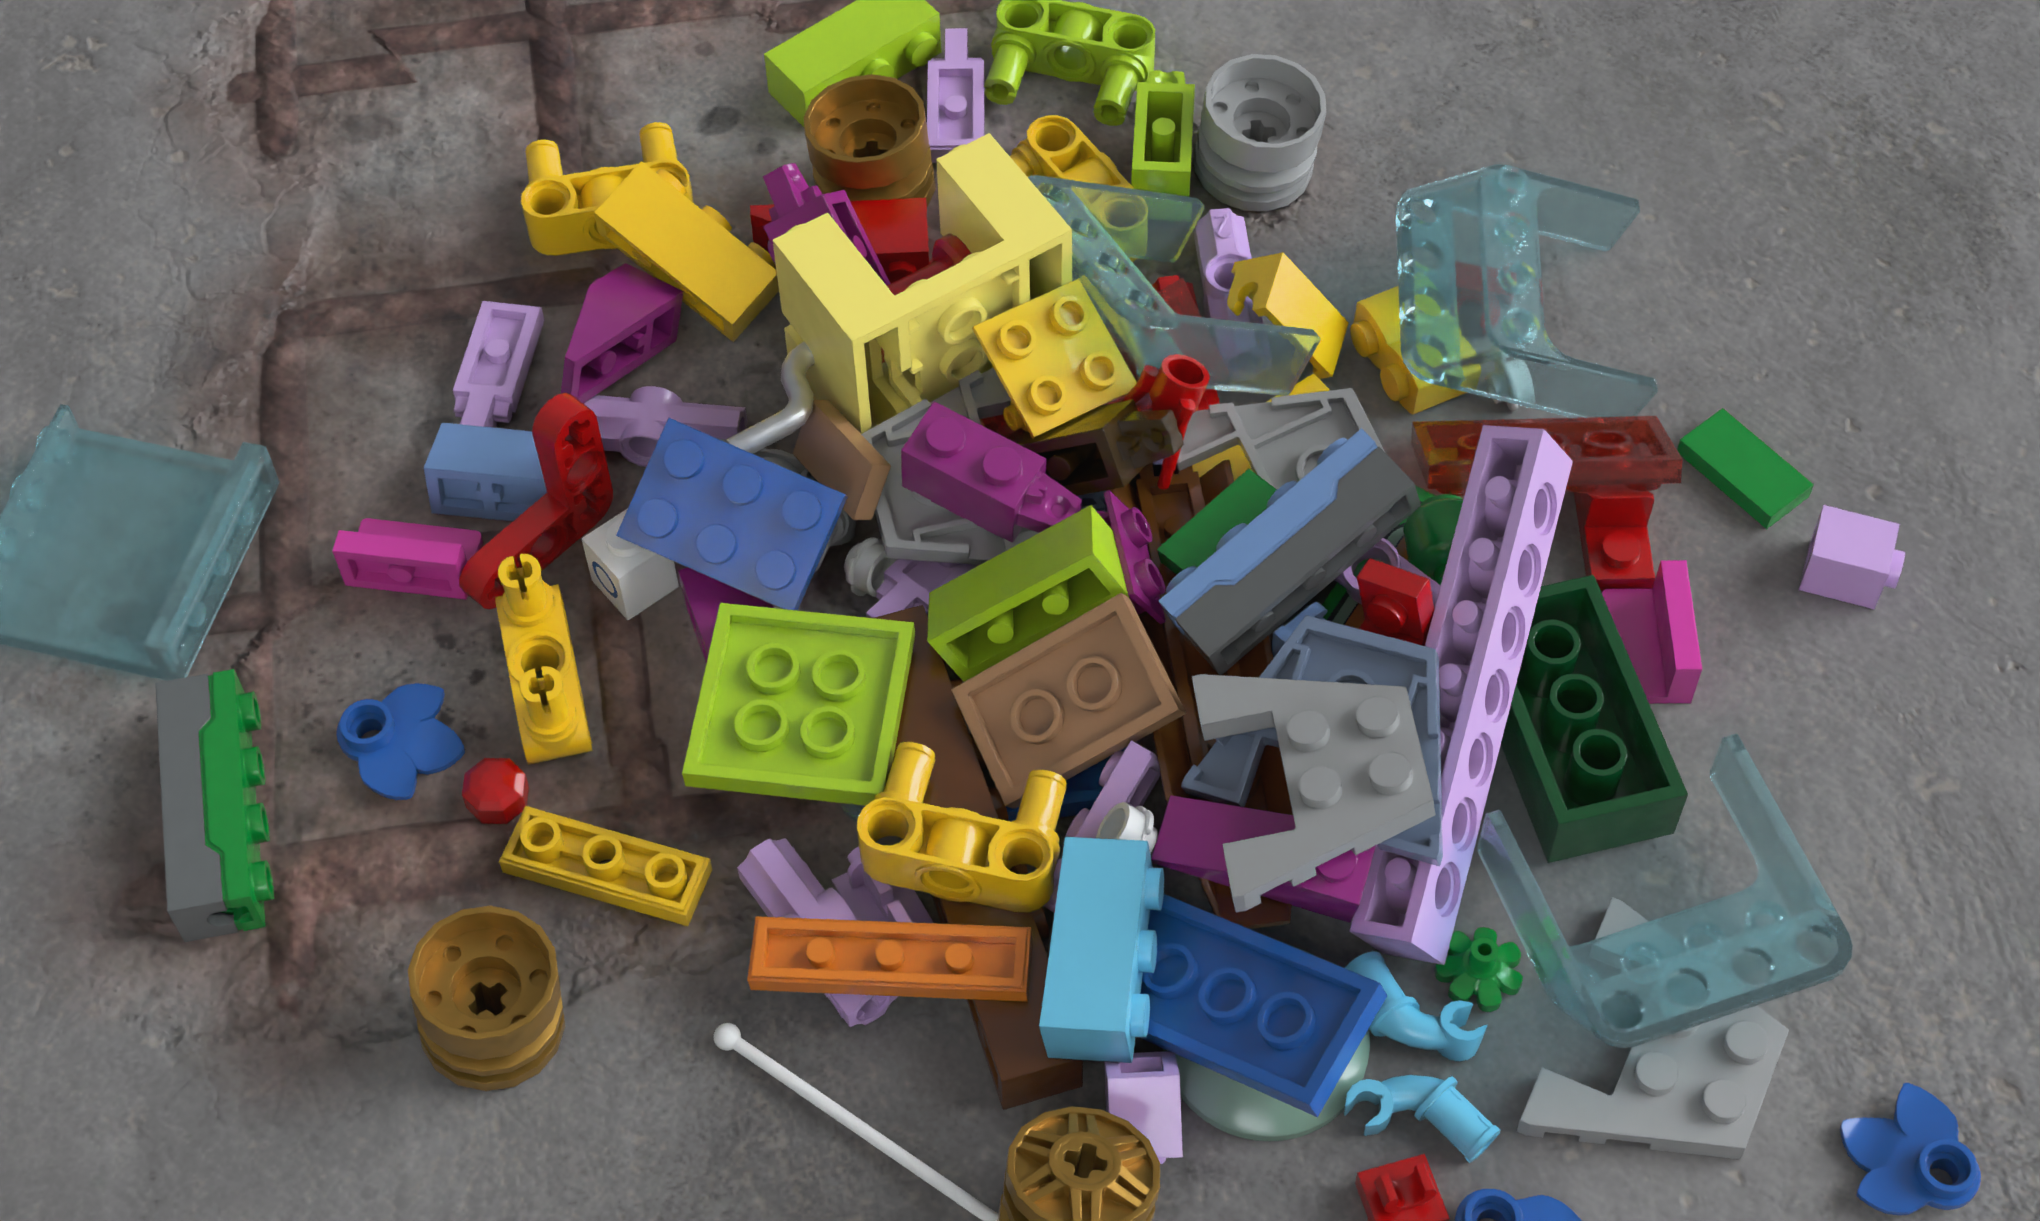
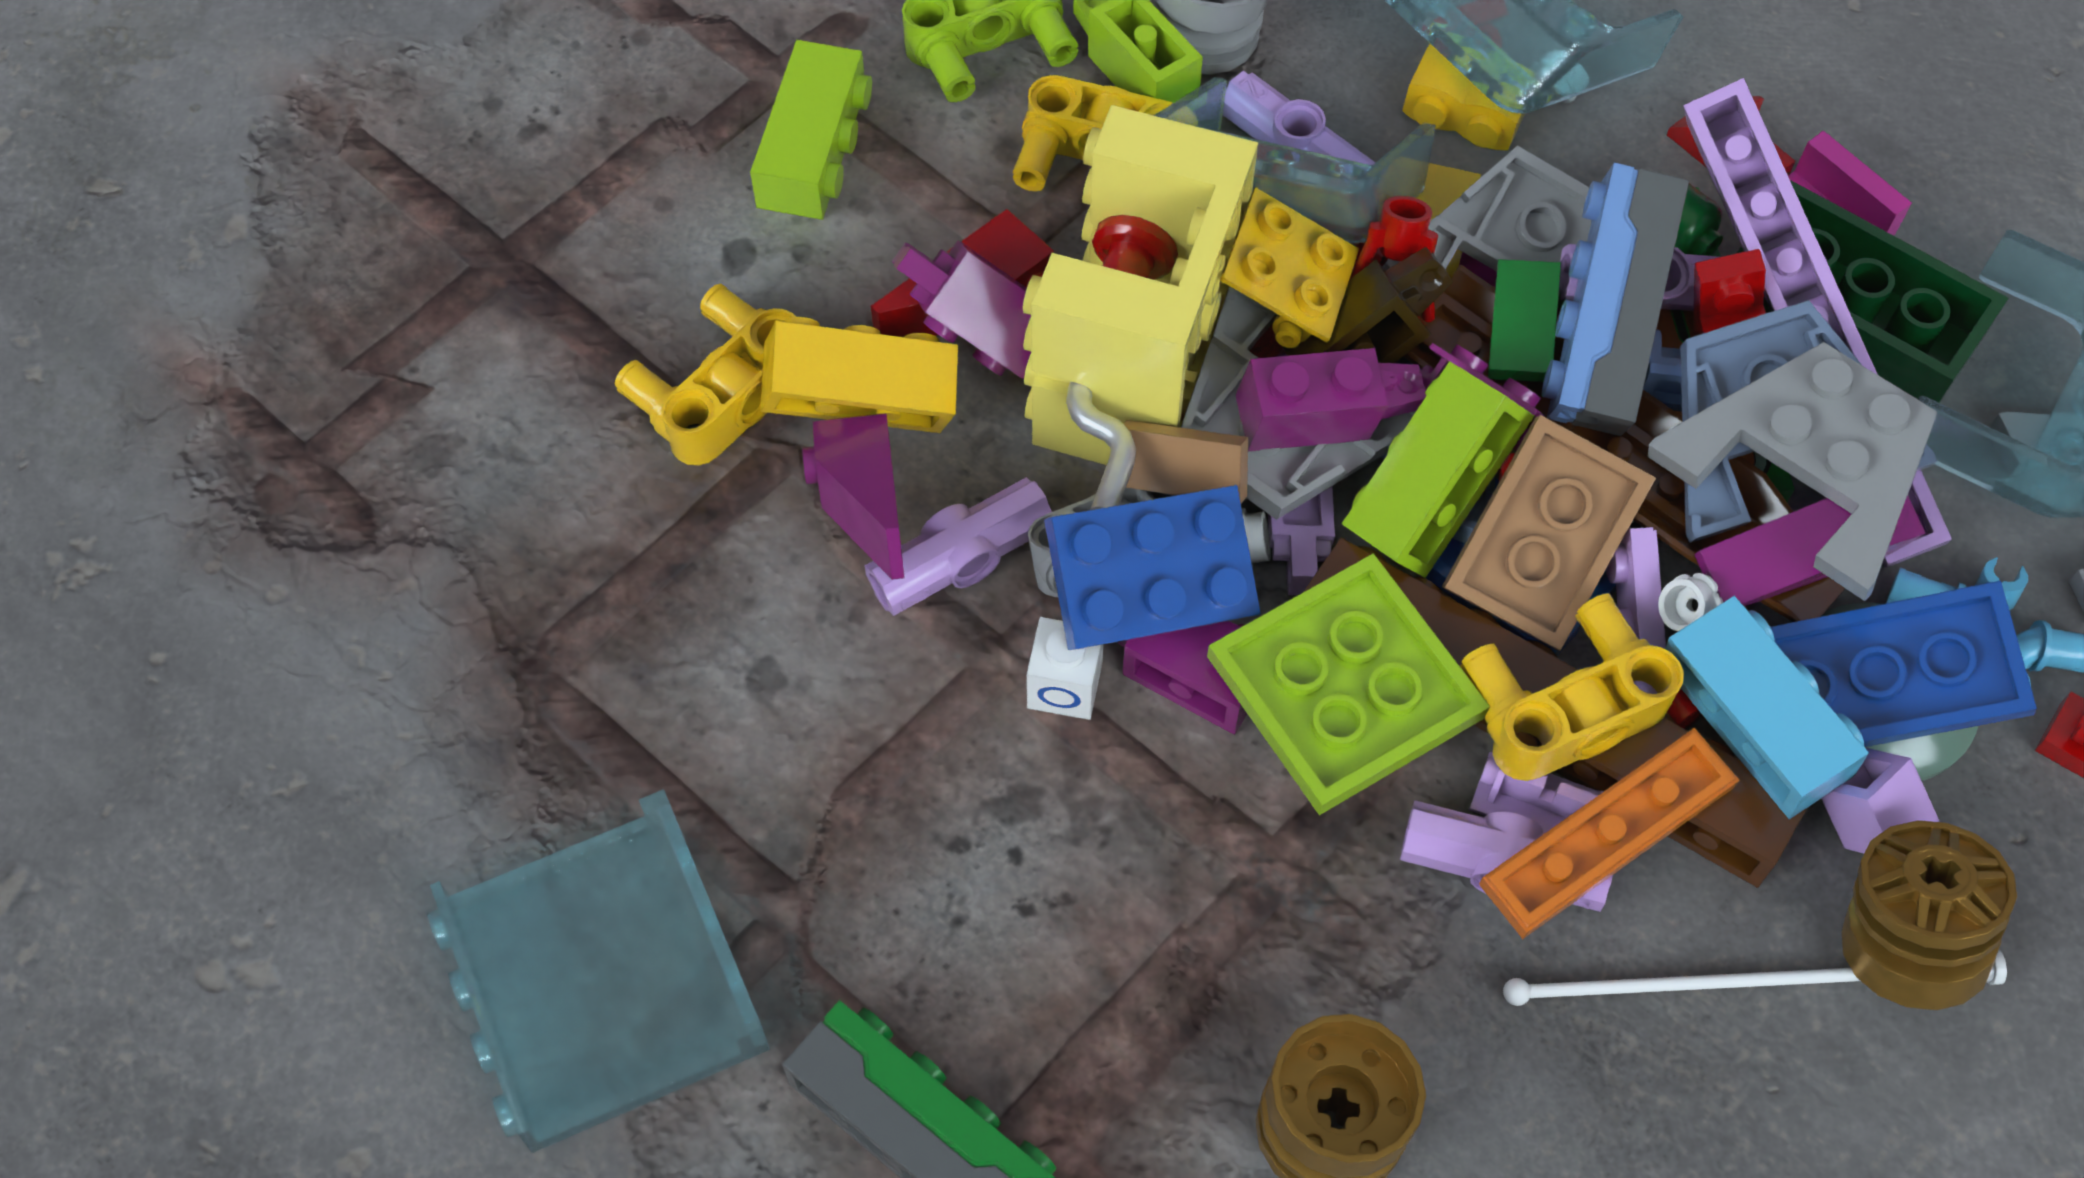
camera: 40 degrees left, 5 degrees up
dark pink panel [332,518,483,600] -> none
blue plate [336,683,465,800] -> none
medium blue hinge [424,423,547,521] -> none
lavender hinge [453,301,544,428] -> none
red beam [459,393,613,610] -> none
red tile [462,758,529,824] -> none
yellow piece [495,554,593,765] -> none
yellow tile [499,806,712,926] -> none
pearl gold wheel [804,74,936,207] -> none
lavender hinge [927,28,985,163] -> none
yellow hinge [1227,252,1349,379] -> none
clear red plate [1411,416,1683,496] -> none
green plant [1434,927,1523,1012] -> none
green tile [1676,408,1814,529] -> none
lavender brick [1799,505,1905,609] -> none

